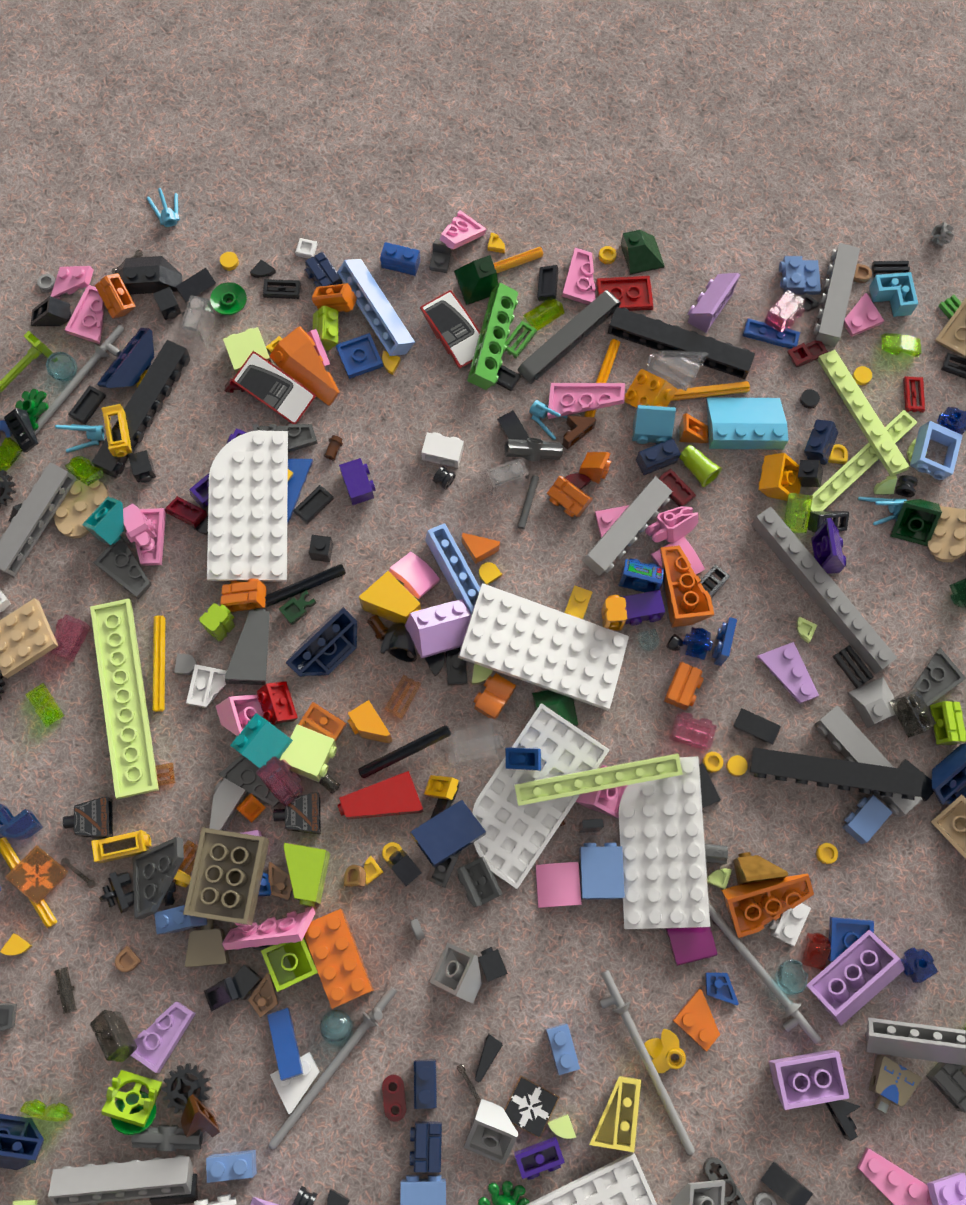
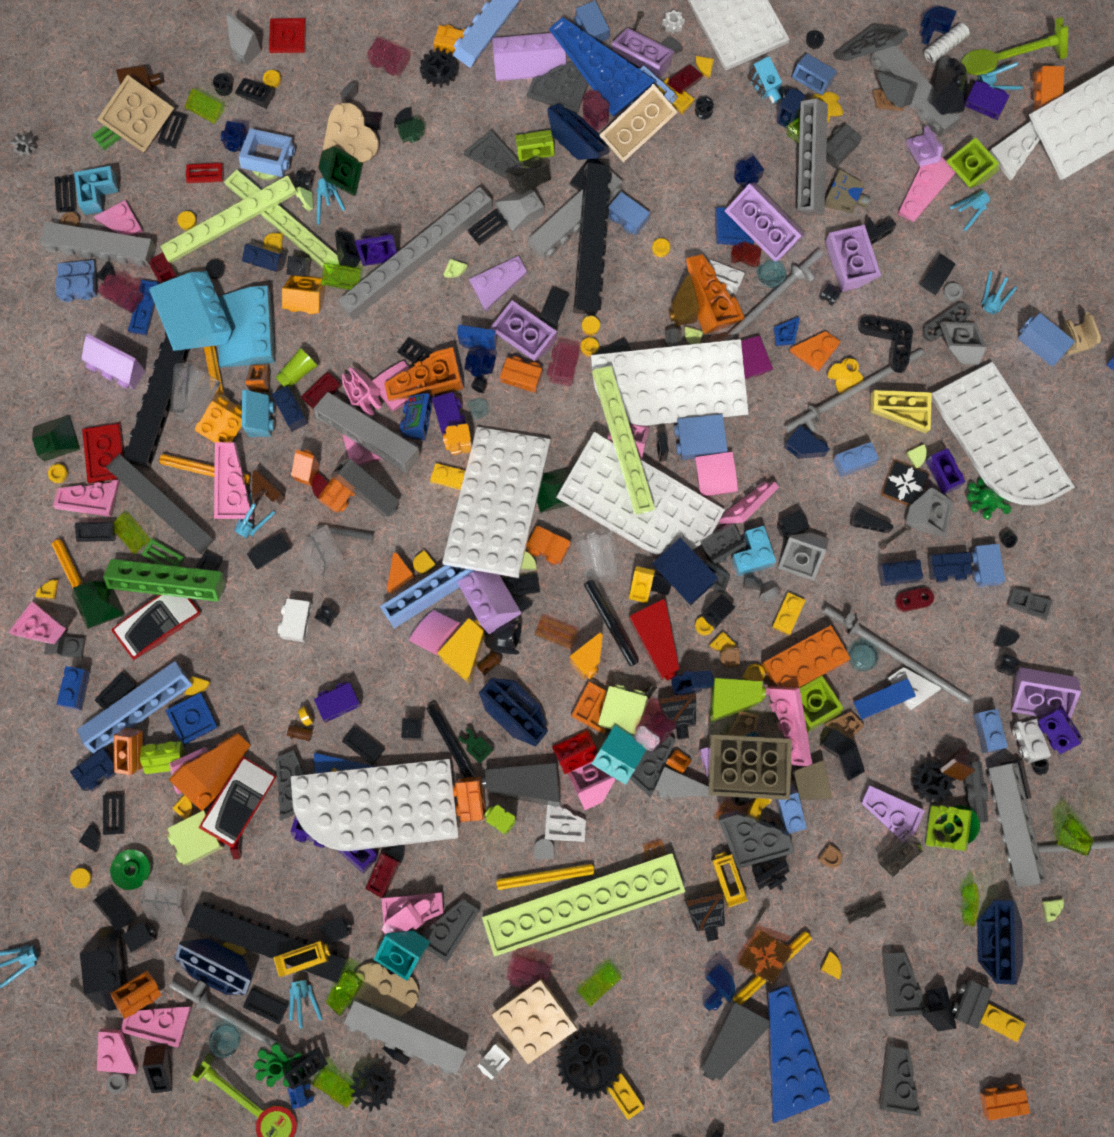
camera: 90 degrees left, 5 degrees up
white tile [295,238,318,259] -> none
dark grey piece [504,438,563,461] -> none
blue slope [505,747,541,770] -> none
clear neon green slope [881,333,922,357] -> none
none -> black tile [94,672,137,710]
none -> medium azure slope [149,271,232,351]
none -> yellow tile [298,706,314,726]
none -> dark grey slope [330,458,400,517]
none -> lavender slope [489,300,557,361]
none -> dark blue brick [671,669,714,695]
none -> bright pink wing [719,482,779,525]
none -> medium azure brick [731,526,776,577]
none -> yellow tile [742,664,765,681]
none -> flat silver tile [743,577,763,590]
none -> yellow plate [772,592,806,636]
none -> dark blue slope [784,426,830,459]
none -> black wheel [820,283,842,306]
none -> black beam [858,316,913,373]

